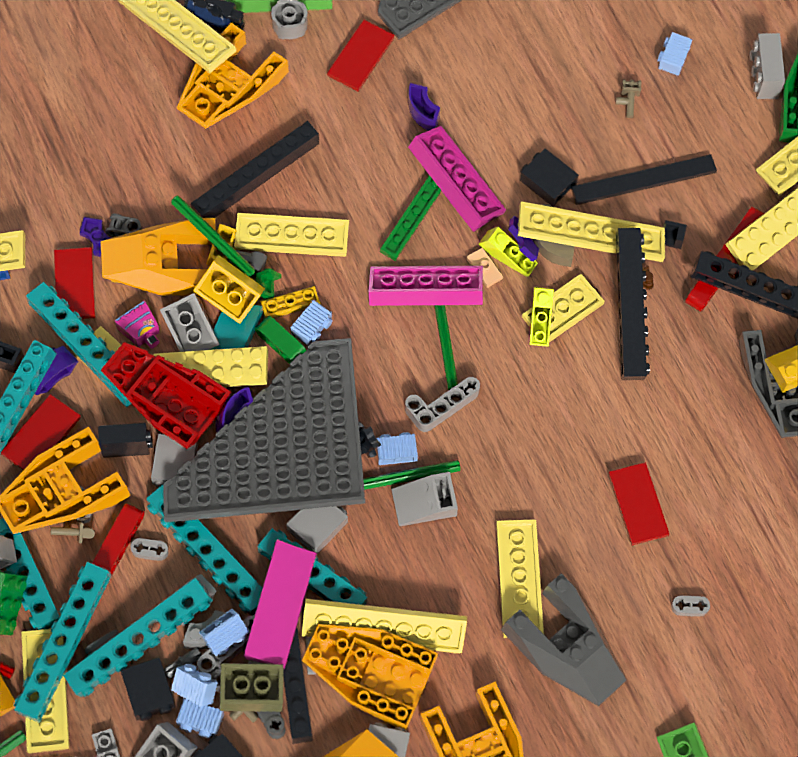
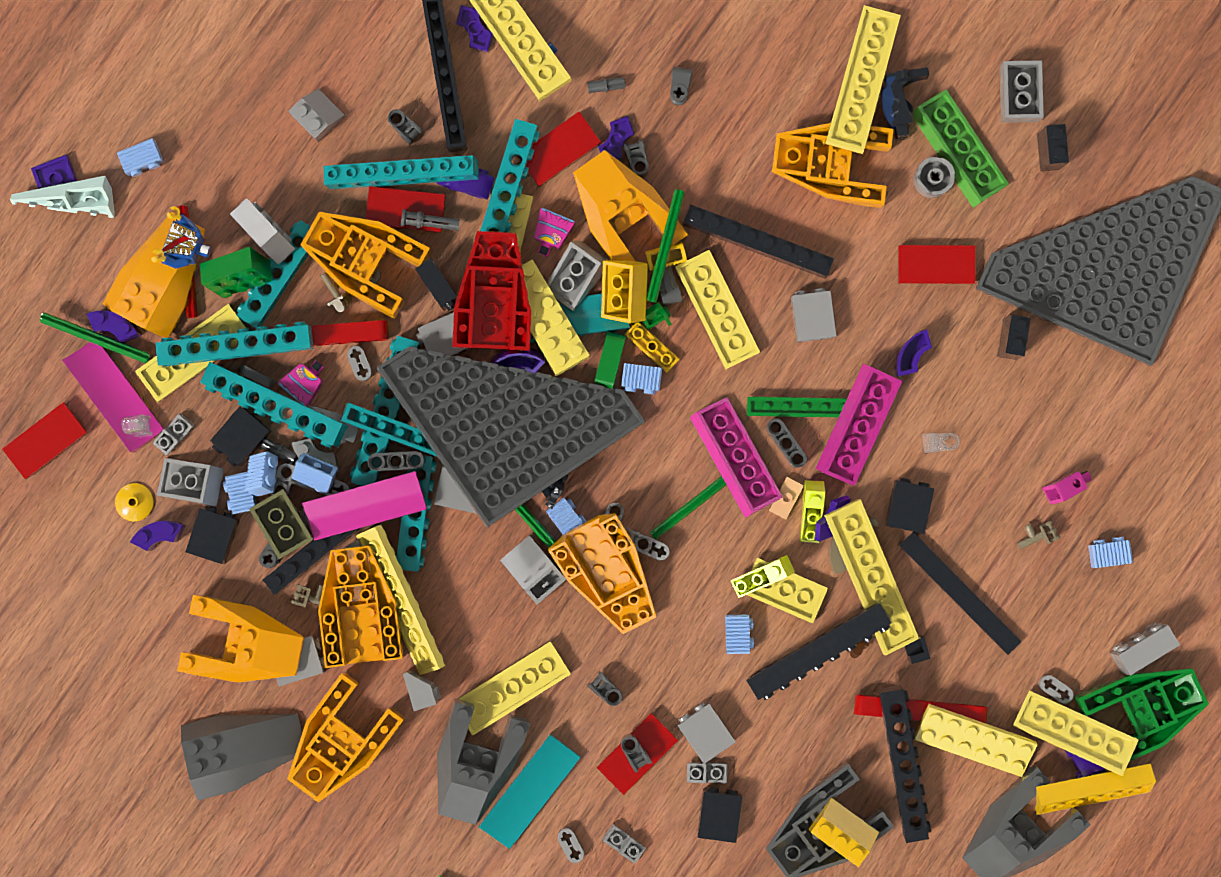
camera: 65 degrees right, 20 degrees up
none -> dark pink torso [277,360,324,407]
none -> dark tan arm [291,584,323,607]
none -> teal brick [340,403,437,456]
none -> dark grey beam [367,451,425,471]
none -> dark grey pin [401,209,460,231]
none -> light grey slope [403,670,441,711]
none -> teal arch [478,733,580,849]
none -> light orange wedge [548,514,656,634]
none -> dark grey axle [587,78,626,94]
none -> dark grey piece [587,671,623,706]
none -> light grey slope [602,824,646,864]
none -> dark grey piece [621,734,653,773]
none -> dark grey piece [670,67,692,106]
none -> light grey brick [677,702,736,764]
none -> light grey slope [687,762,728,783]
none -> black brick [697,787,742,843]
none -> light blue brick [725,614,754,654]
none -> dark grey beam [766,419,807,468]
none -> light grey brick [791,288,836,343]
none -> clear piece [922,433,960,453]
none -> black brick [997,315,1031,360]
none -> light grey beam [1038,675,1073,704]
none -> dark pink torso [1042,471,1092,504]

